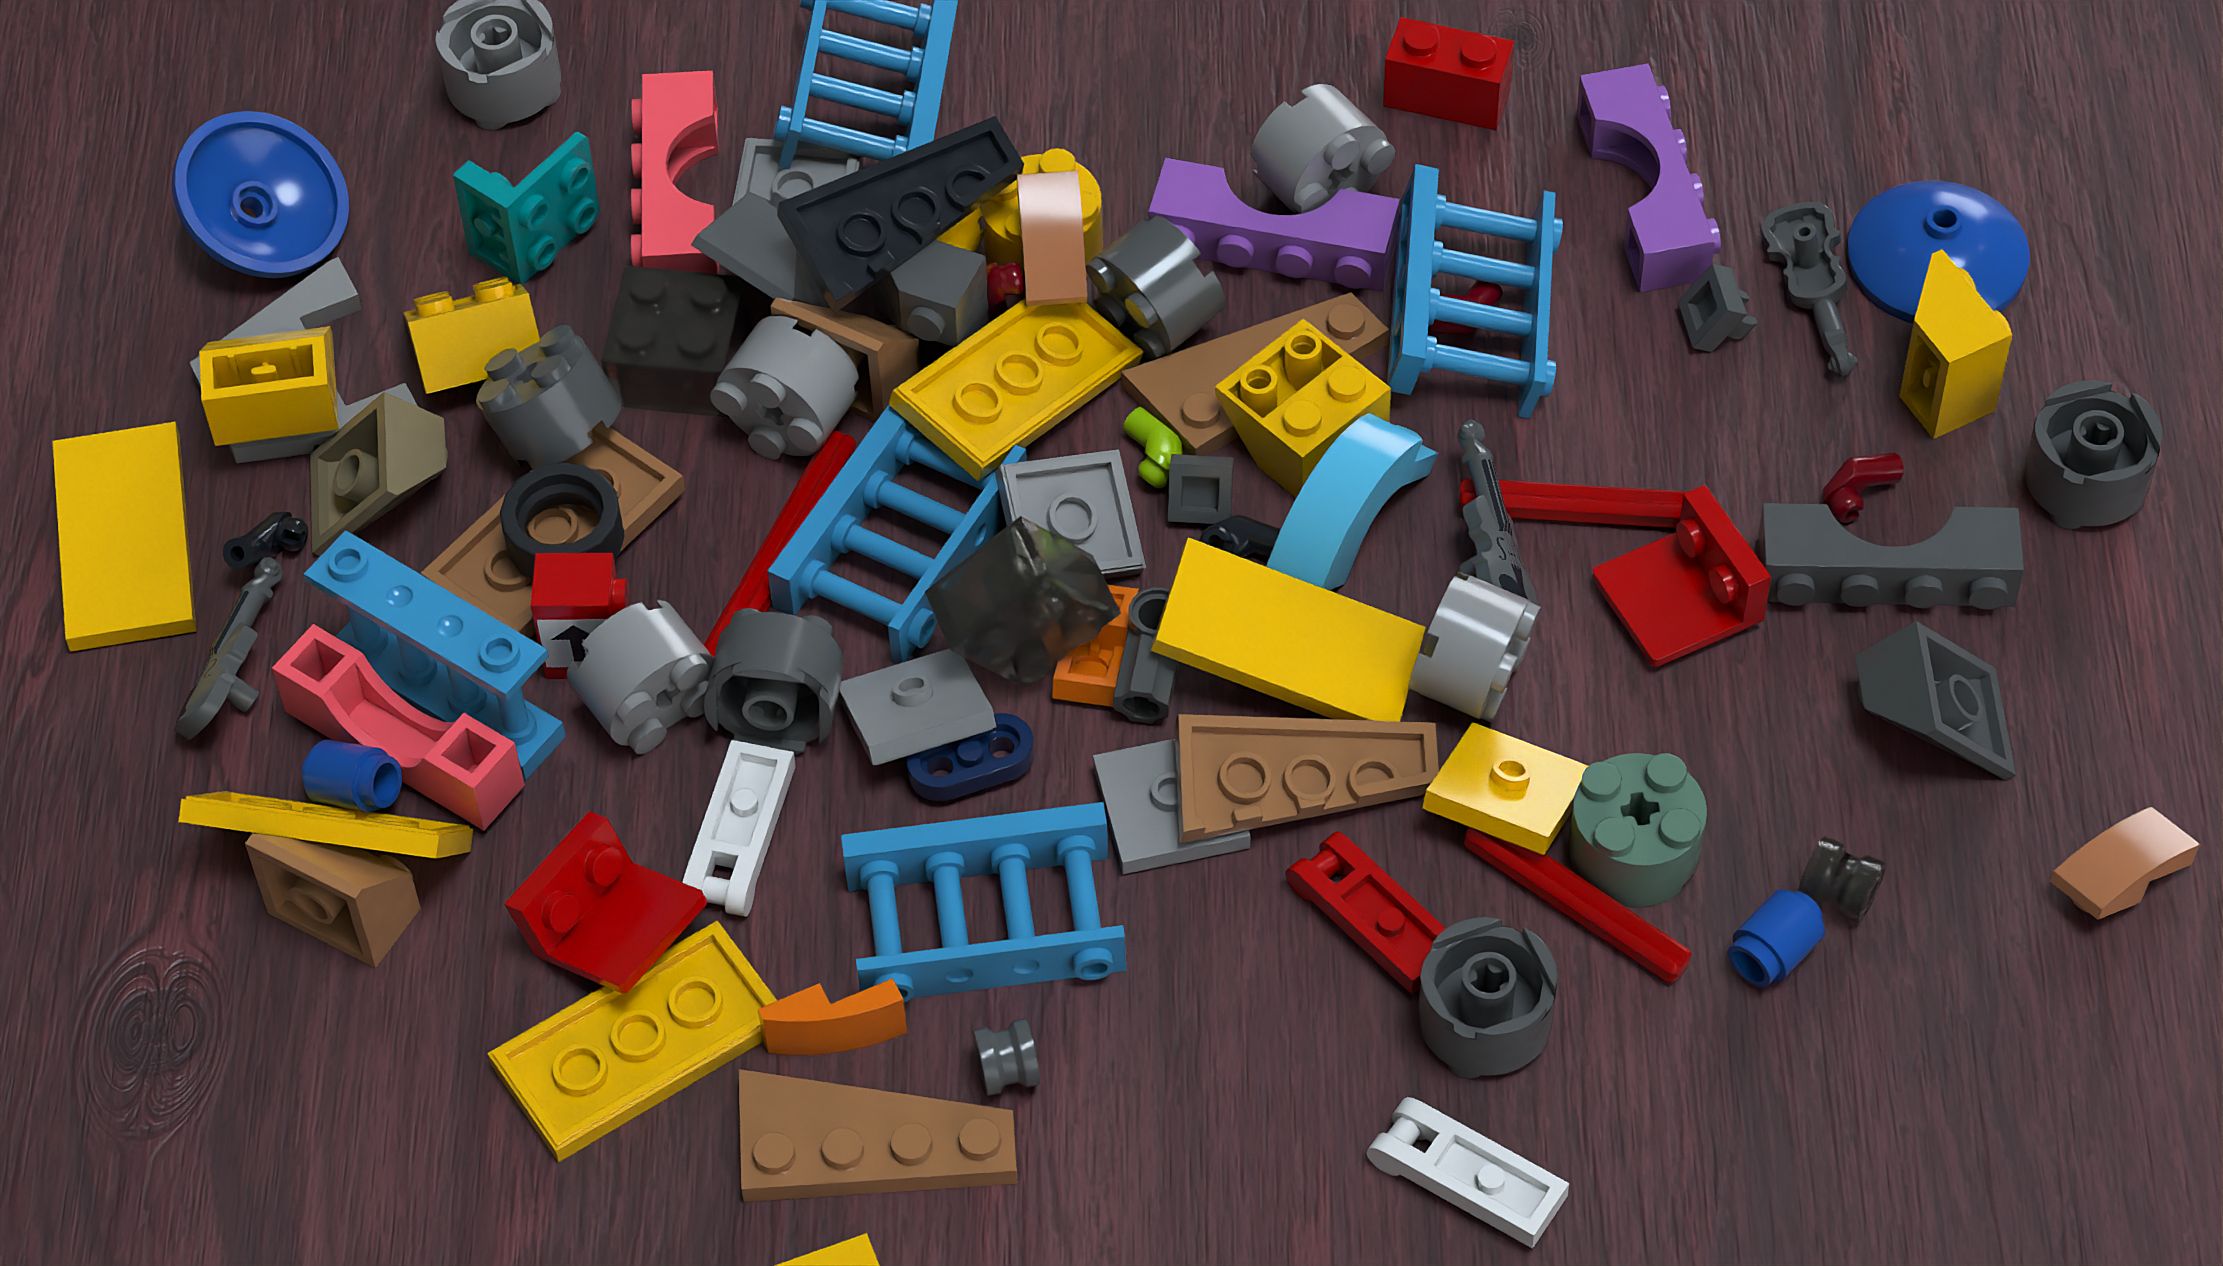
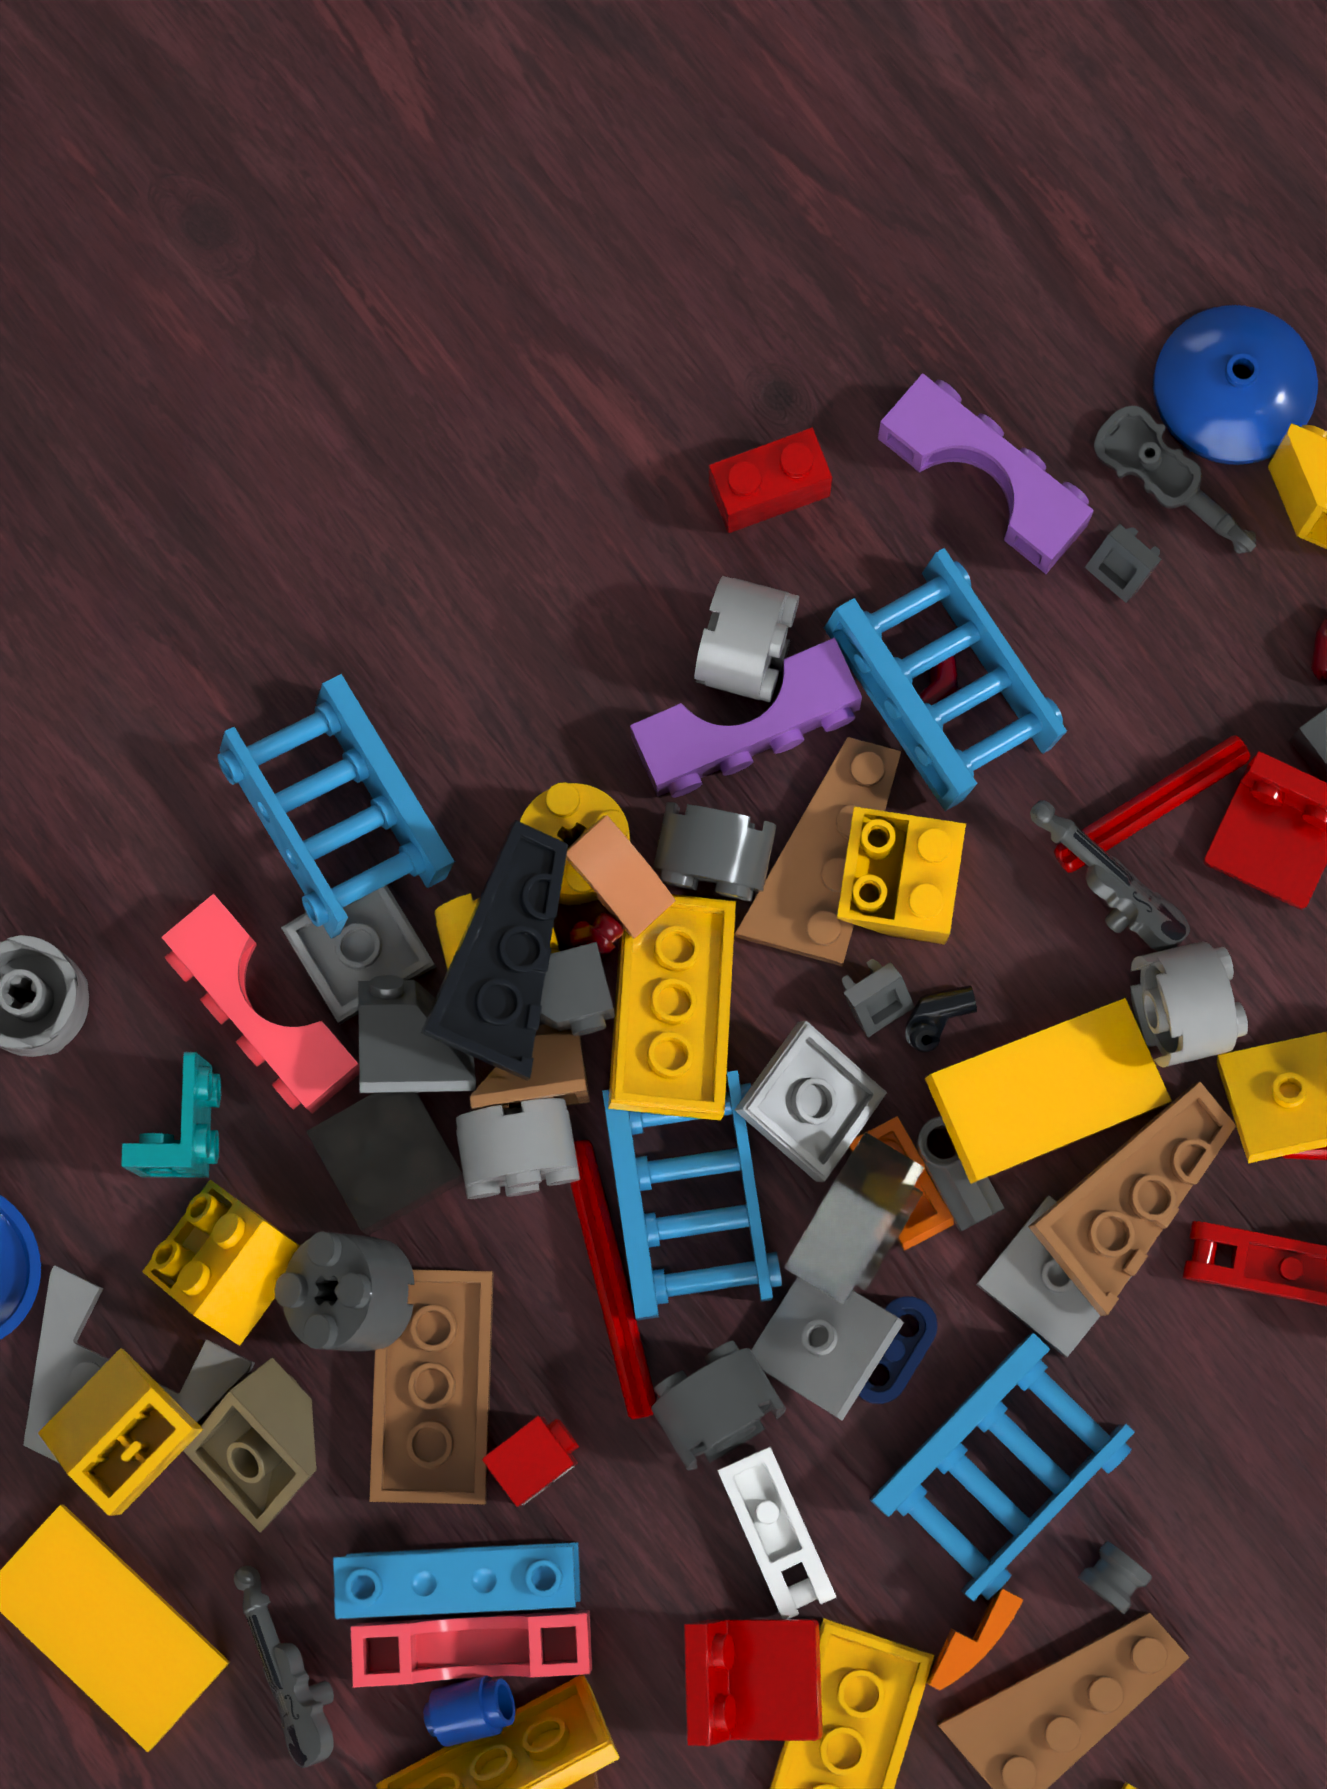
camera: 35 degrees left, 25 degrees up
black arm [223,511,309,569] -> none
black tyre [500,463,625,580] -> none
light grey brick [567,600,717,754] -> none
lime arm [1123,407,1183,489] -> none
medium azure arch [1266,413,1438,591] -> none

